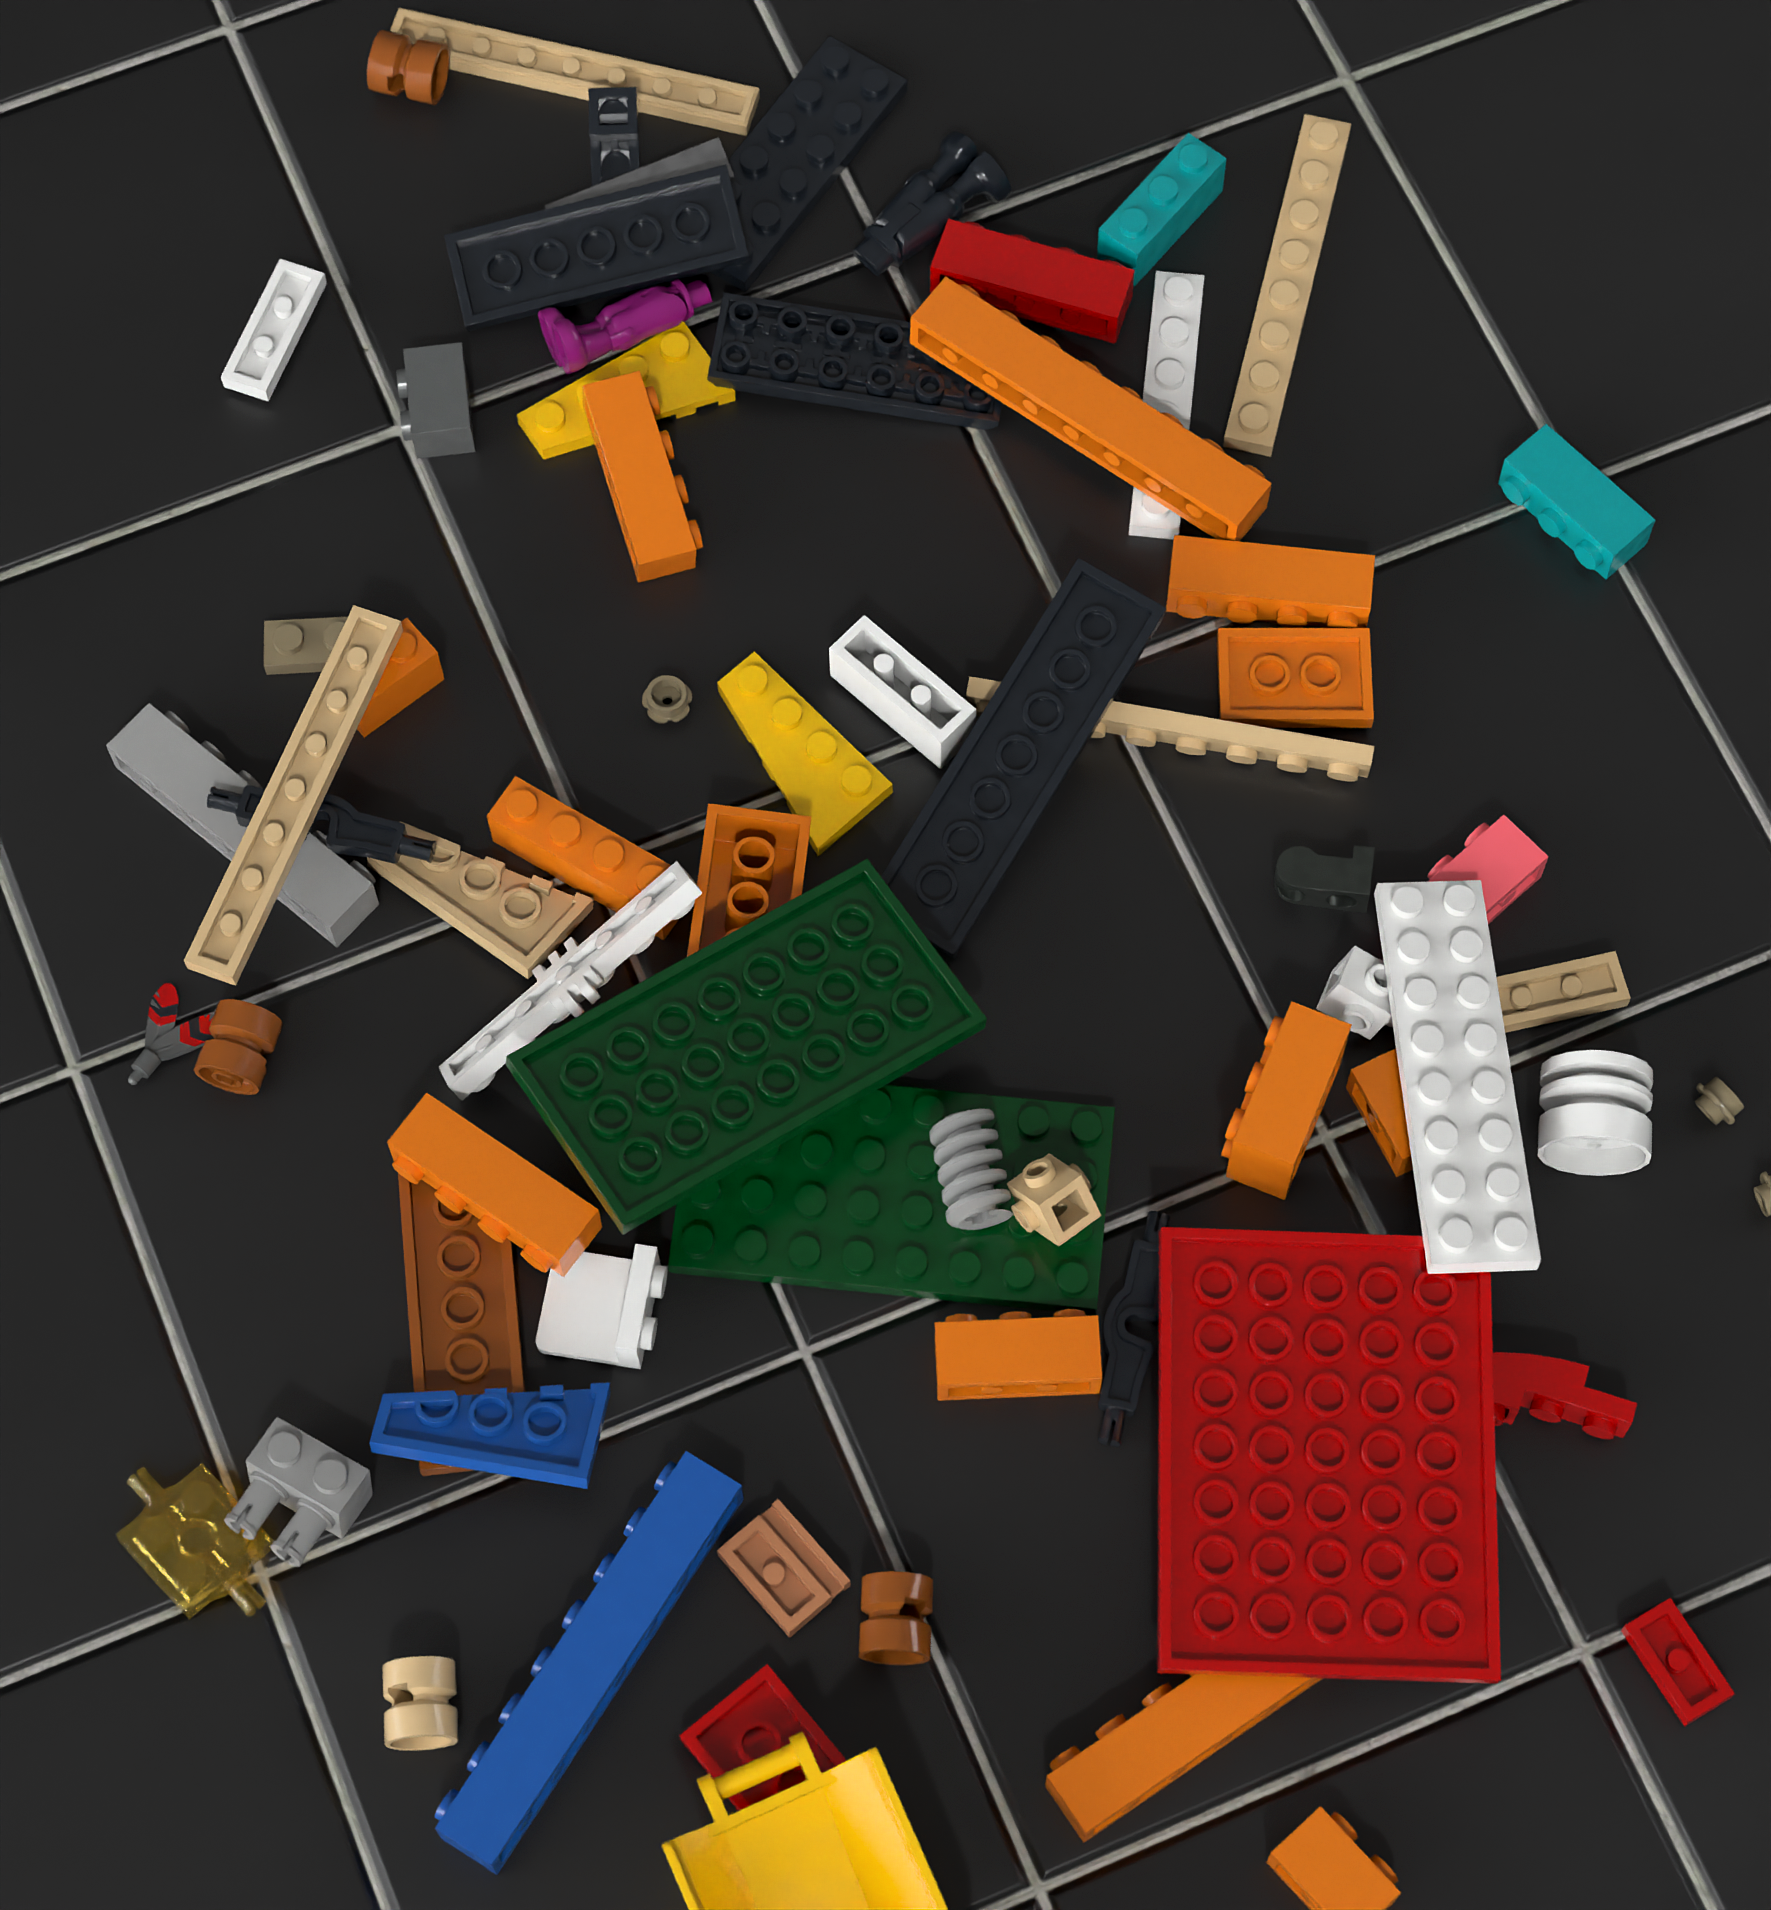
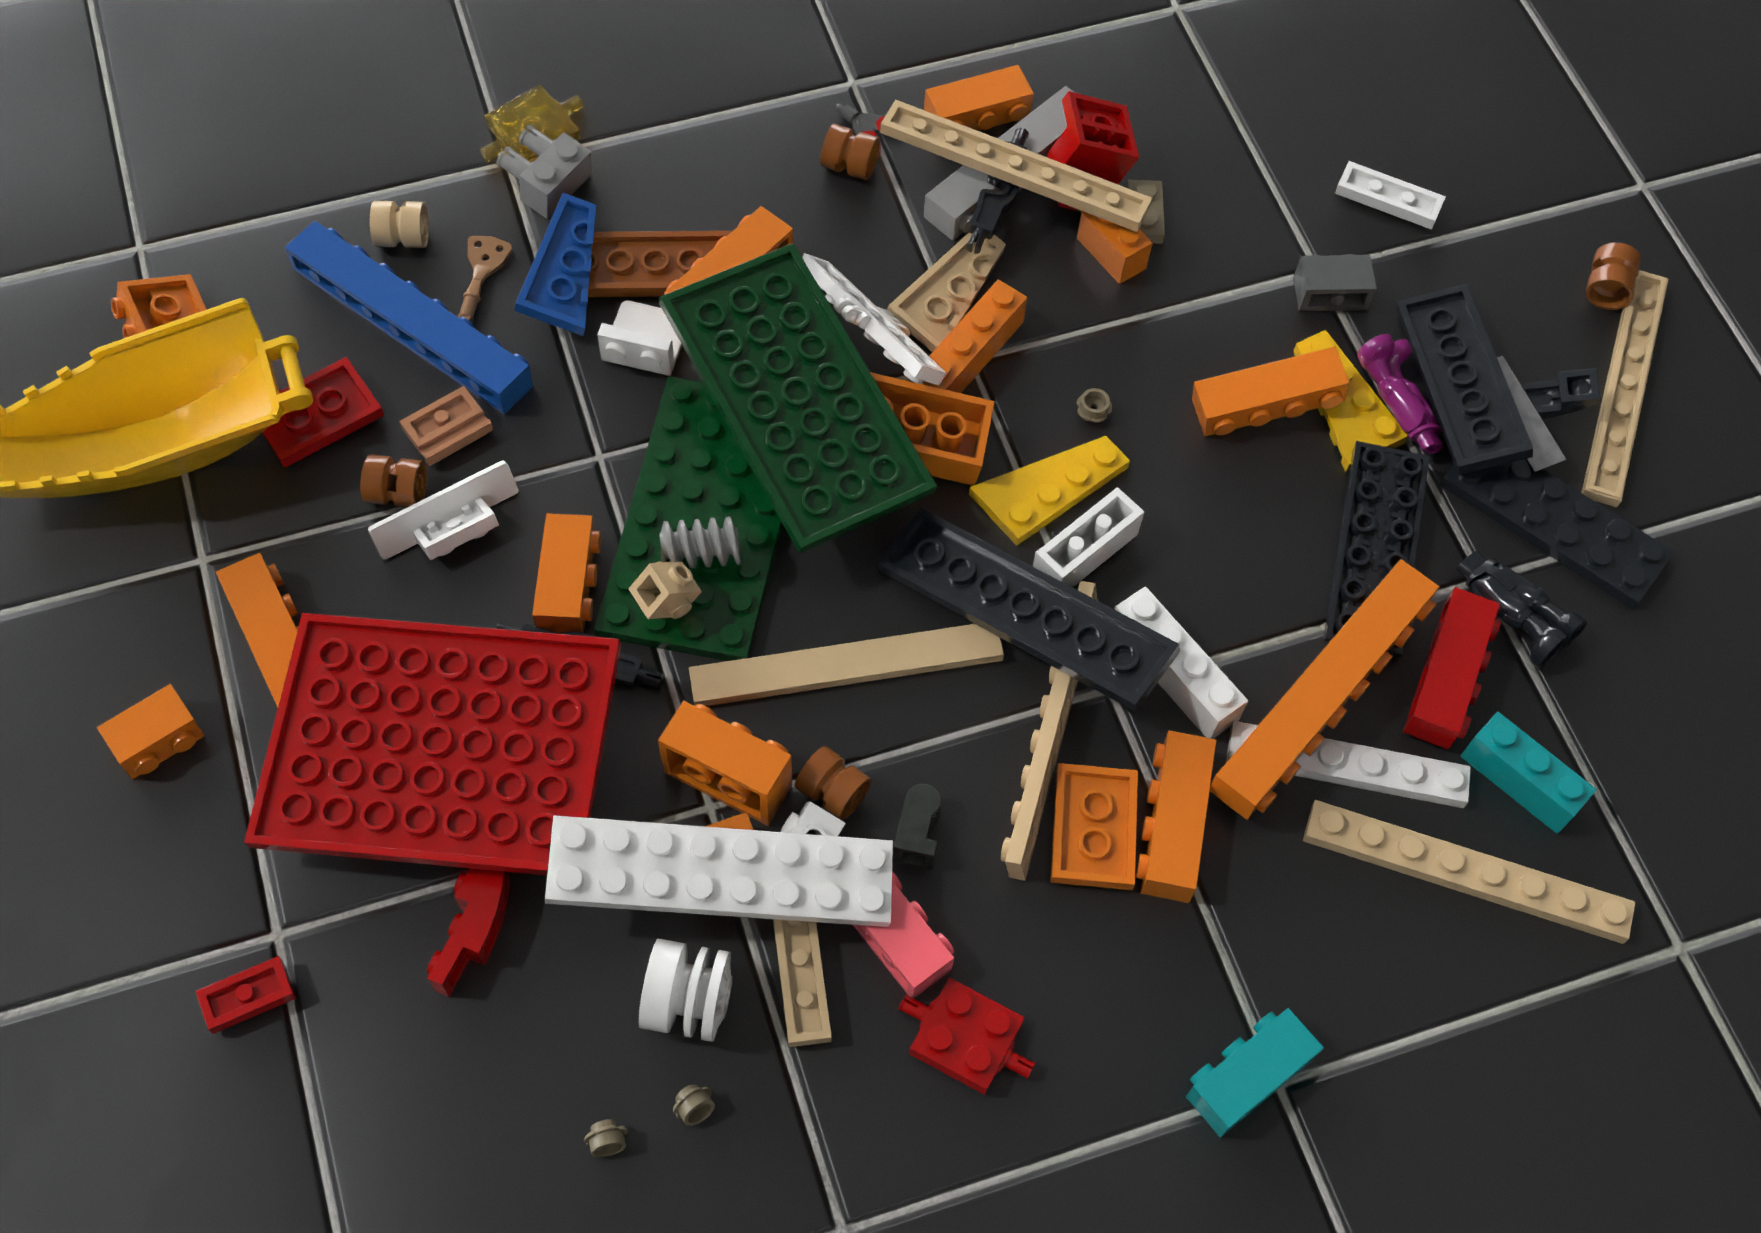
camera: 90 degrees right, 5 degrees down
none -> white bracket [368,460,519,560]
none -> medium nougat piece [457,236,512,324]
none -> tan tile [689,624,1004,706]
none -> dark orange wheel [795,746,872,821]
none -> red plate [898,977,1036,1095]
none -> orange brick [924,65,1034,131]
none -> red bracket [1047,91,1140,212]
none -> white brick [1115,586,1248,739]

